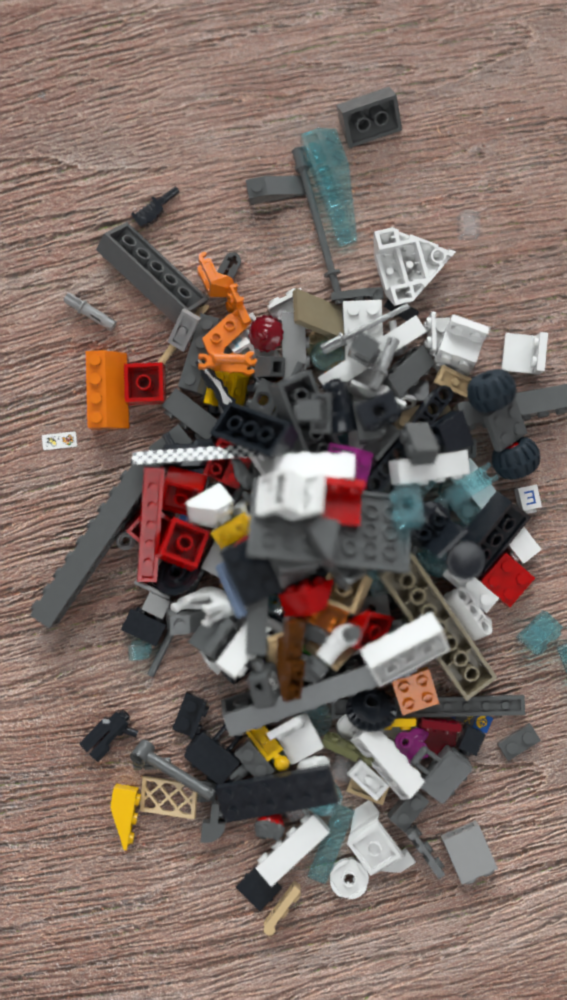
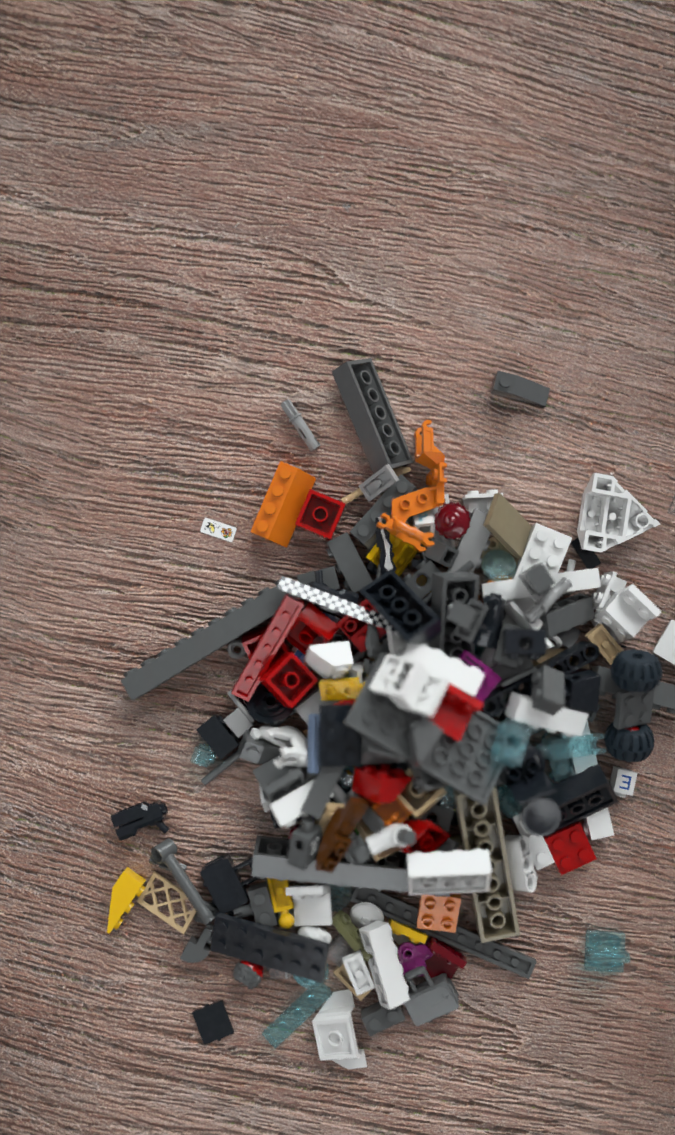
camera: 25 degrees right, 0 degrees up
black piece [131,186,180,228] -> none
black bracket [172,692,209,740] -> none
dark grey beam [217,252,241,280] -> none
white brick [256,811,330,887] -> none
tan plate [264,880,301,936] -> none
dark grey bar [291,147,341,292] -> none
clear light blue wedge [301,128,357,247] -> none
light grey piece [320,304,410,355] -> none
dark grey hinge [330,287,384,305] -> none
white plate [330,857,369,899] -> none
dark grey slope [336,86,402,148] -> none
black gear [346,687,397,732] -> none
dark grey wing [406,824,445,879] -> none
light grey brick [440,820,498,885] -> none
sticker [452,716,493,733] -> none
black brick [456,724,486,757] -> none
dark grey plate [497,723,541,761] -> none
clear light blue brick [516,610,563,655] -> none

